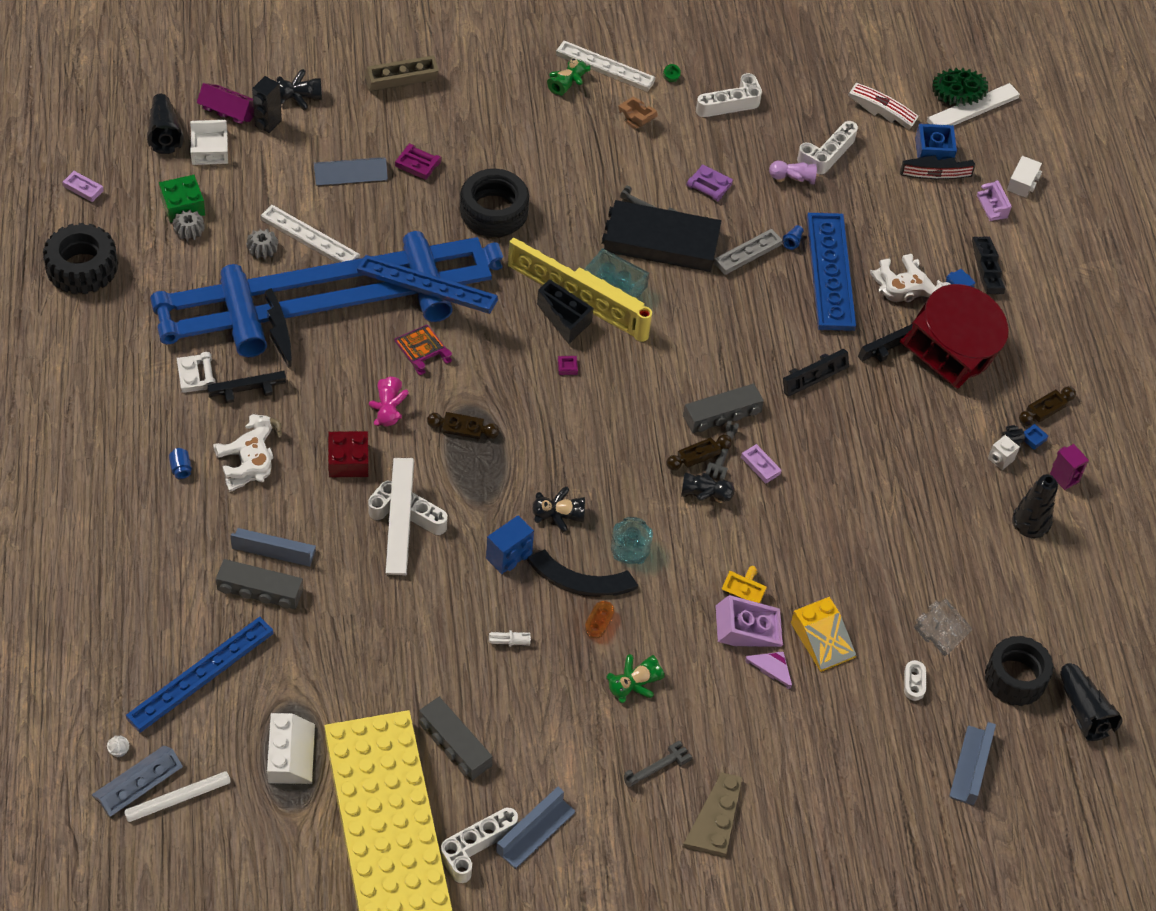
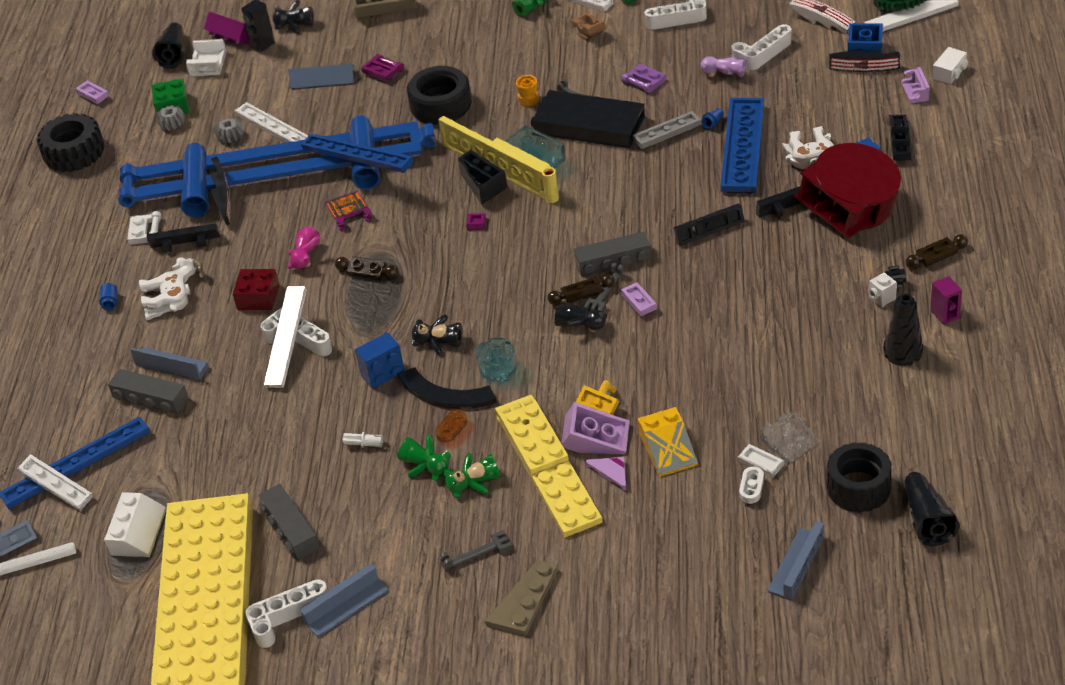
camera: 20 degrees right, 10 degrees down
blue plate [1024,424,1048,450] -> none
none -> white tile [17,454,93,511]
none -> green piece [397,434,451,481]
none -> light yellow hinge [494,395,603,538]
none -> light orange wheel [516,75,539,107]
none -> white tile [738,444,784,478]

